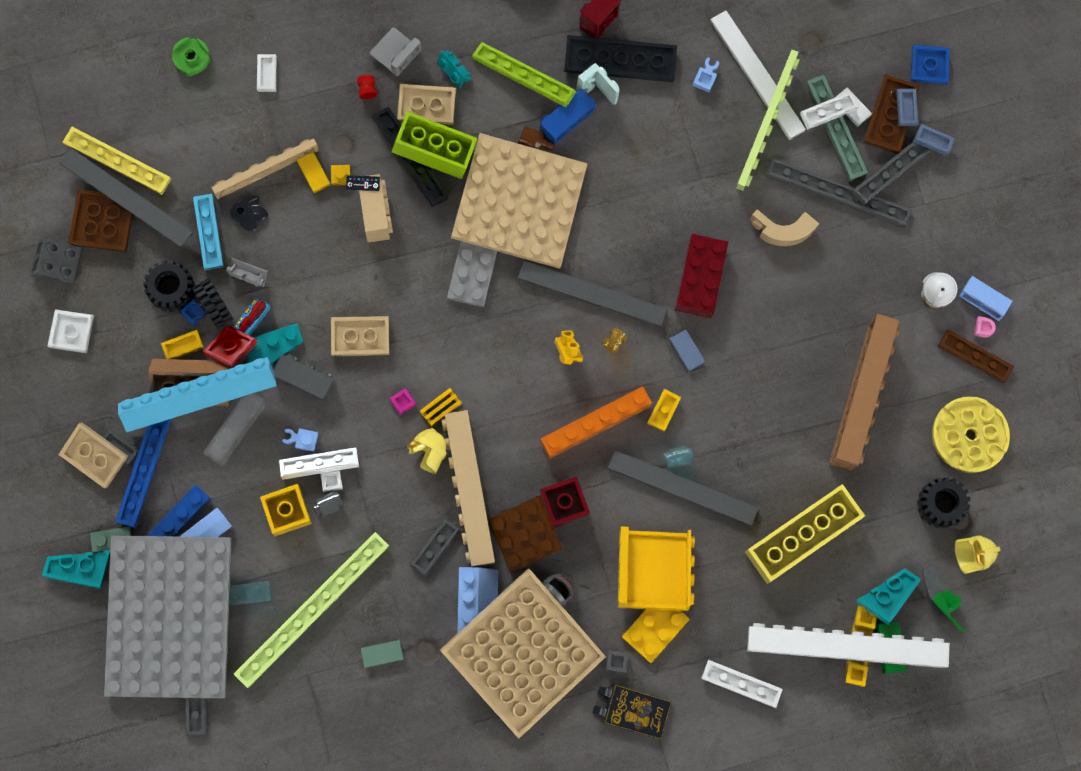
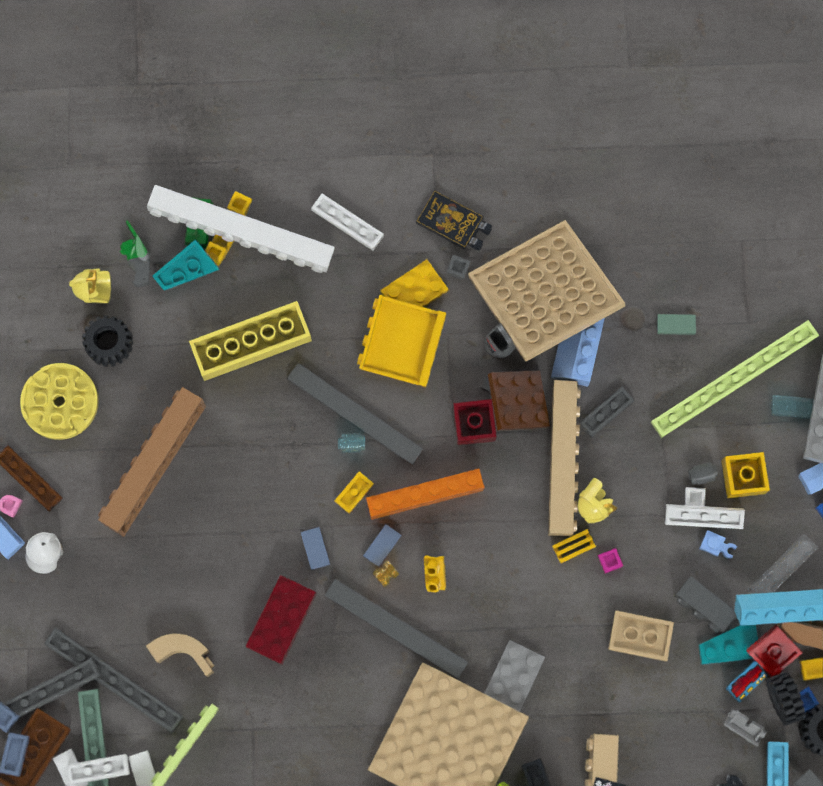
camera: 160 degrees left, 0 degrees up
none -> sand blue tile [363,524,402,567]

